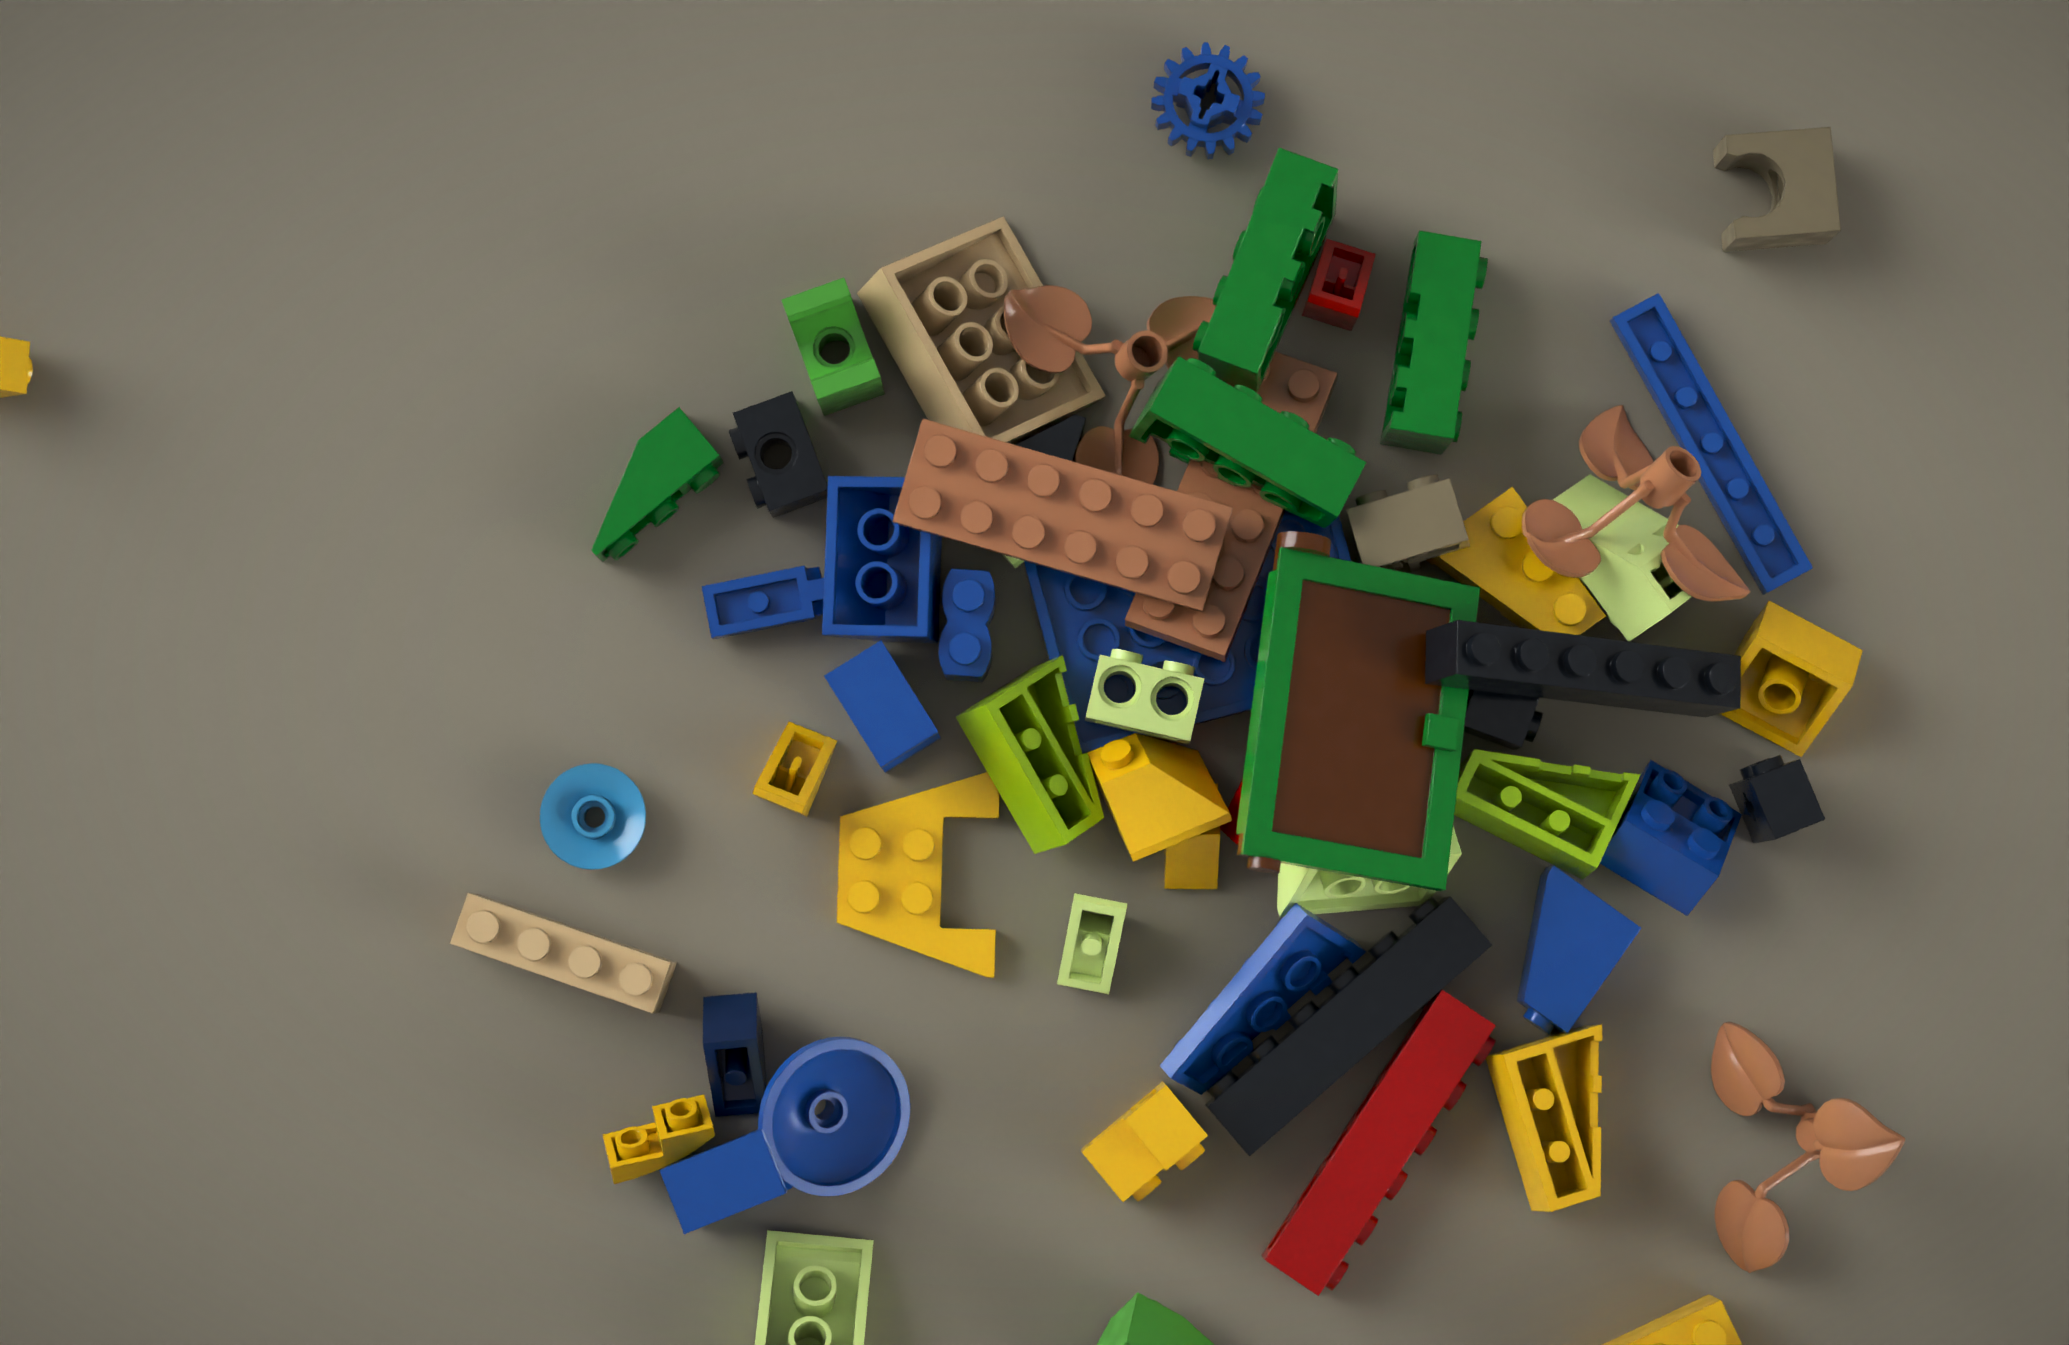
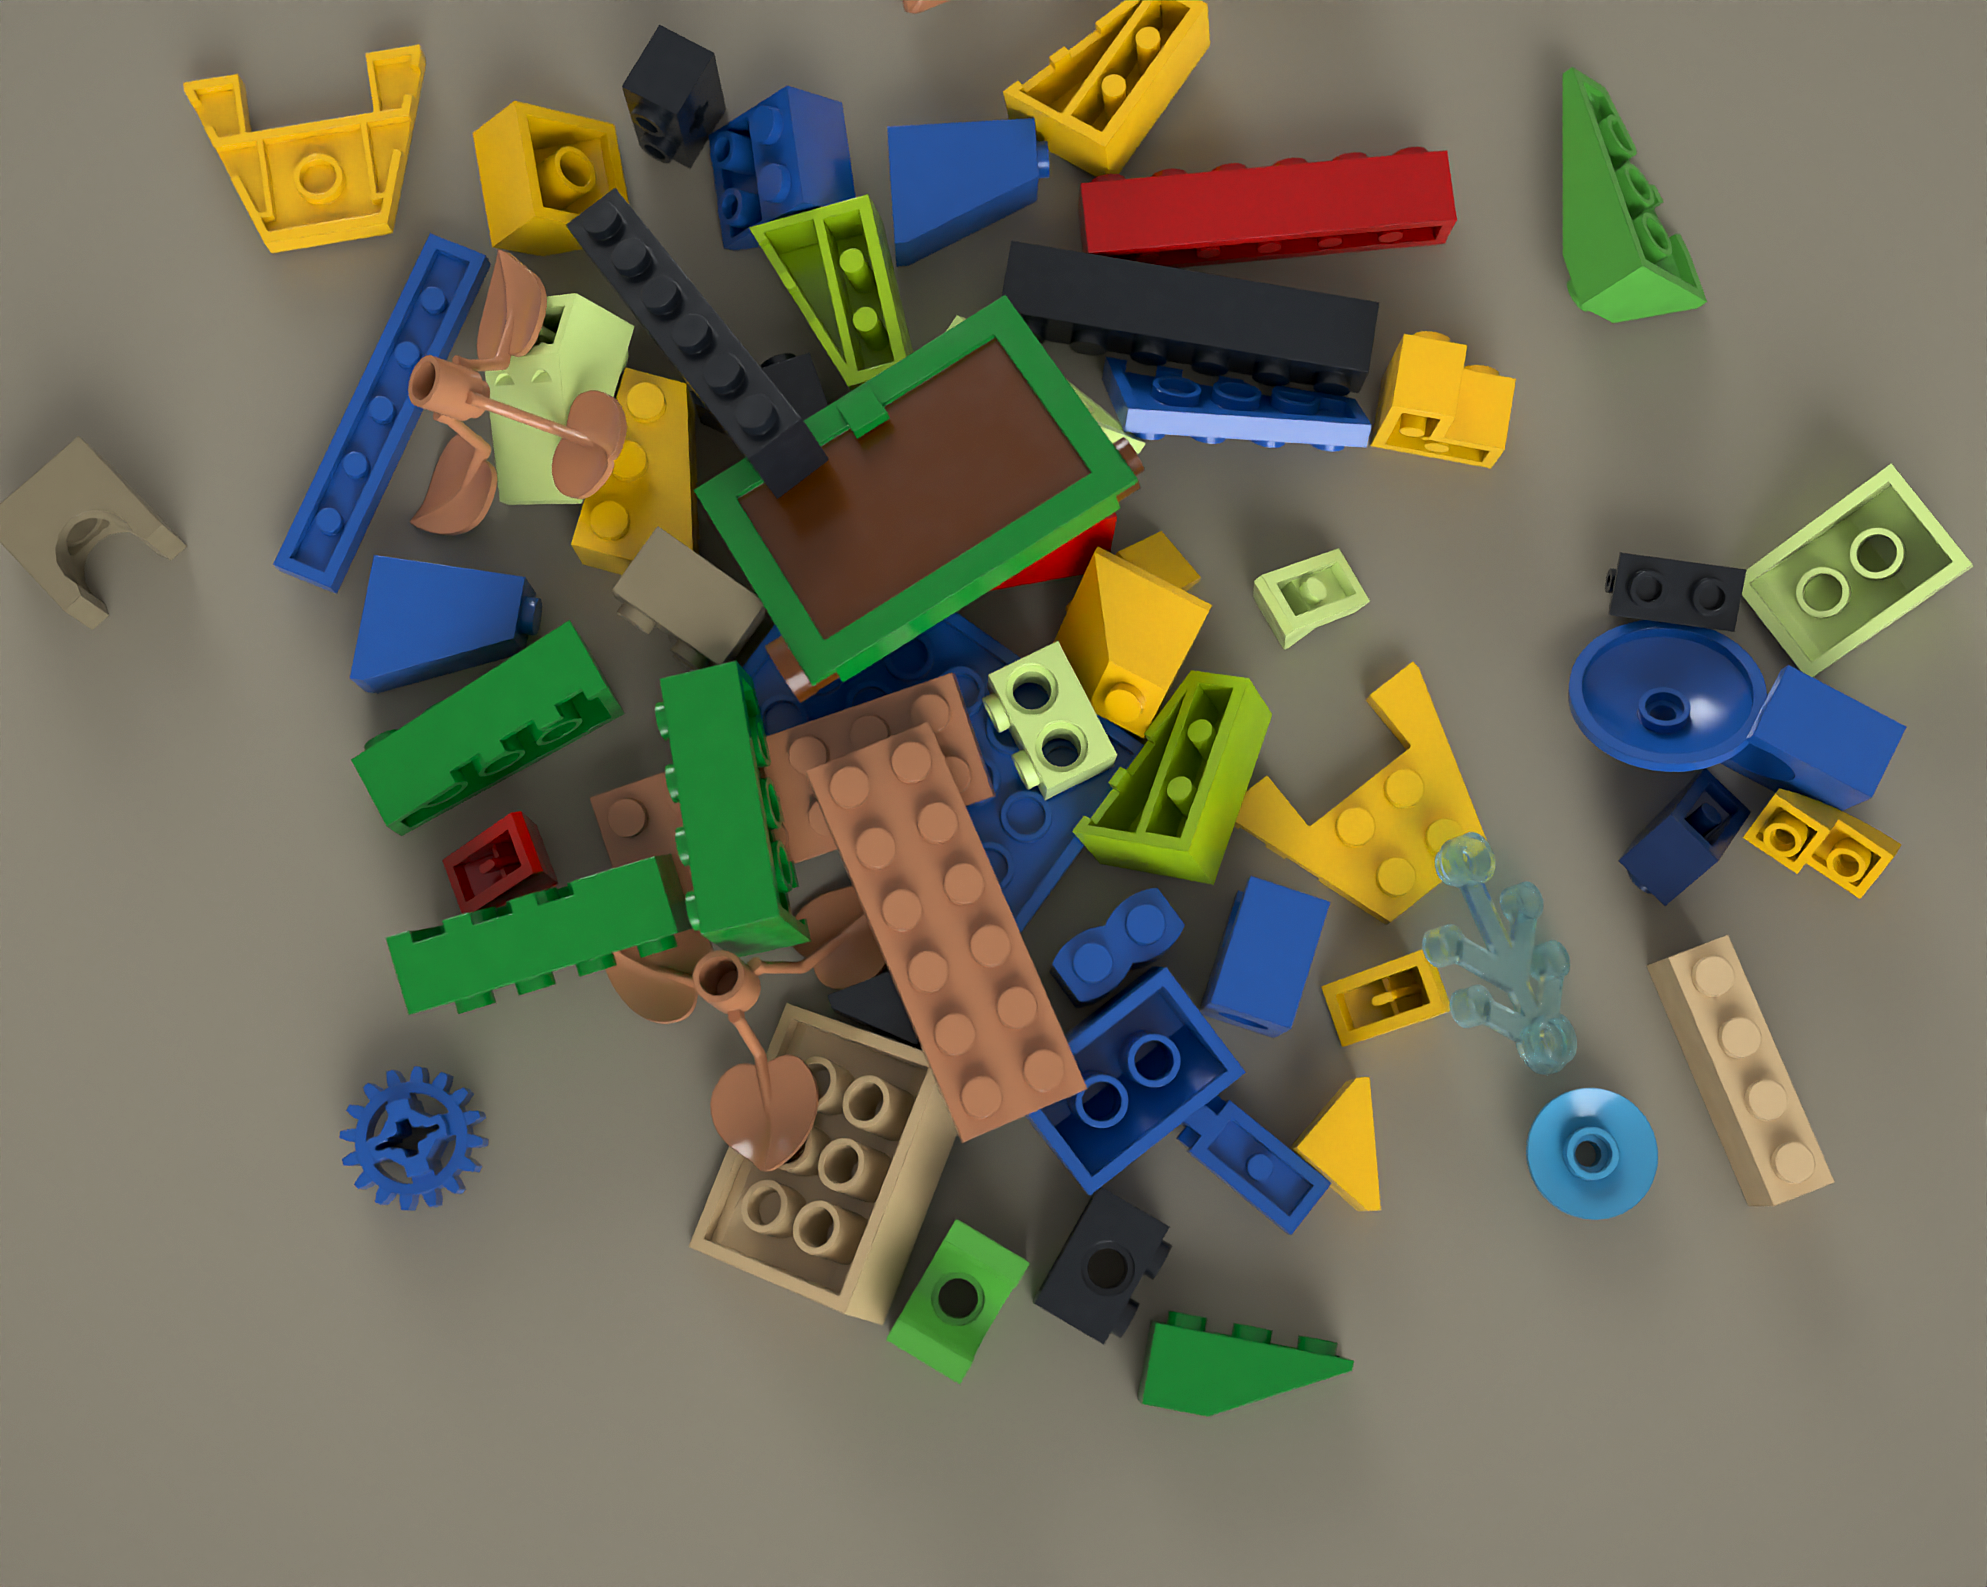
camera: 135 degrees left, 5 degrees down
none -> yellow wing [183,44,426,253]
none -> blue slope [350,555,542,694]
none -> yellow slope [1289,1077,1381,1211]
none -> clear light blue plant [1422,832,1577,1075]
none -> black hinge [1605,552,1747,632]

